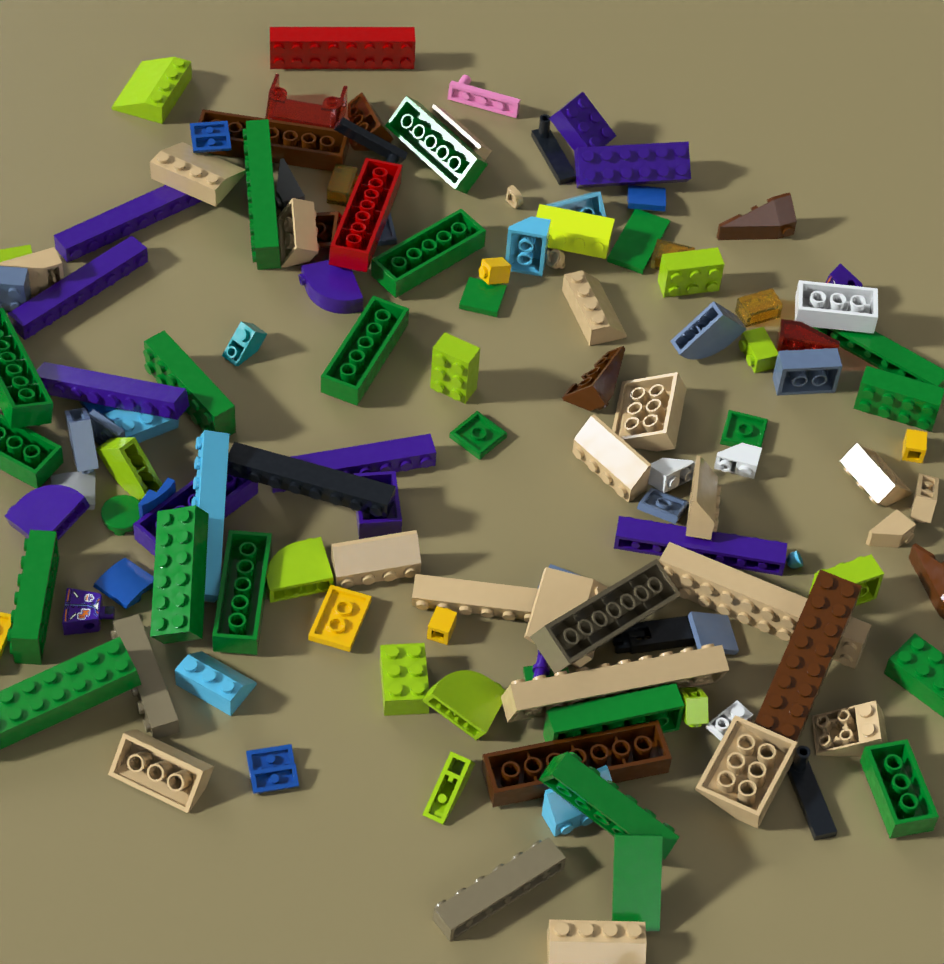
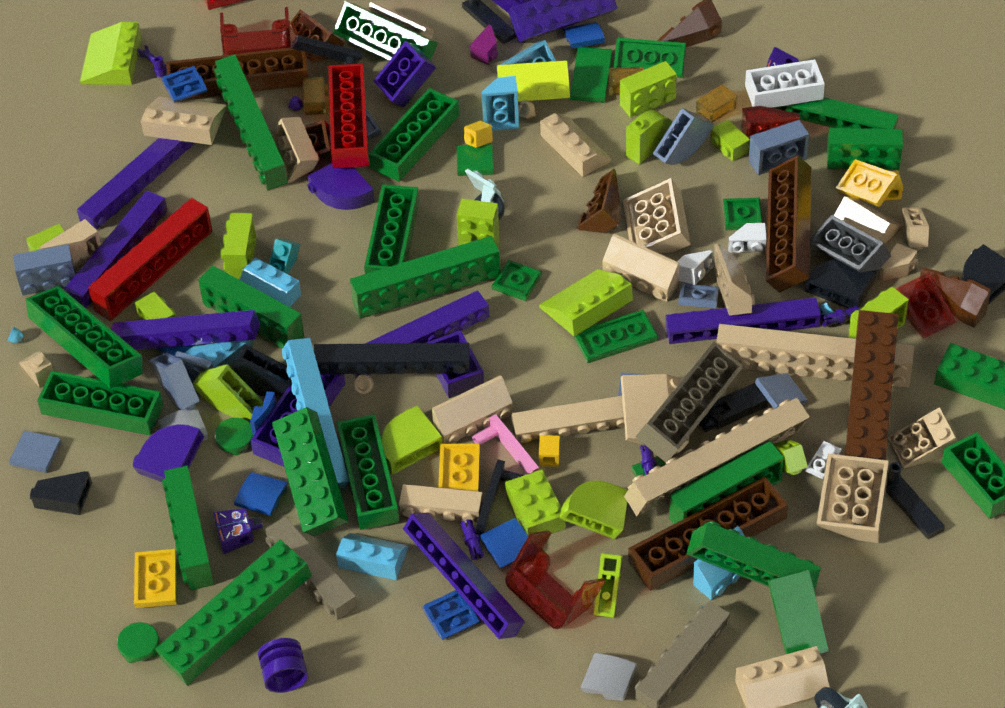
camera: 10 degrees left, 0 degrees up
tan slope [108,729,214,813] -> none
dark grey slope [275,158,305,211] -> none
tan tile [506,185,523,208] -> none
none -> red brick [88,198,213,322]
none -> lime brick [135,292,177,320]
none -> dark purple brick [137,45,167,77]
none -> lime brick [221,213,257,279]
none -> black brick [231,344,292,396]
none -> medium azure slope [239,257,301,307]
none -> dark purple wheel [258,638,308,693]
none -> dark purple hinge [288,96,303,111]
none -> green brick [350,236,501,319]
none -> tan tile [354,374,374,394]
none -> dark purple brick [373,41,436,107]
none -> tan brick [399,484,483,523]
none -> dark purple brick [403,512,525,639]
none -> dark purple pin [460,519,484,560]
none -> light aqua plate [465,169,505,220]
none -> magenta slope [470,25,498,65]
none -> bright pink piece [472,414,539,474]
none -> black piece [476,459,526,535]
none -> blue slope [479,518,536,569]
none -> clear red windscreen [505,531,606,629]
none -> lime slope [539,269,633,337]
none -> green tile [574,310,658,363]
none -> light grey slope [580,653,637,701]
none -> green tile [613,37,686,78]
none -> lime brick [626,110,673,165]
none -> reddish brown brick [766,155,811,293]
none -> black brick [805,259,877,309]
none -> dark grey slope [810,215,891,272]
none -> dark purple pin [820,306,859,327]
none -> yellow plate [835,159,899,207]
none -> clear red slope [896,272,956,339]

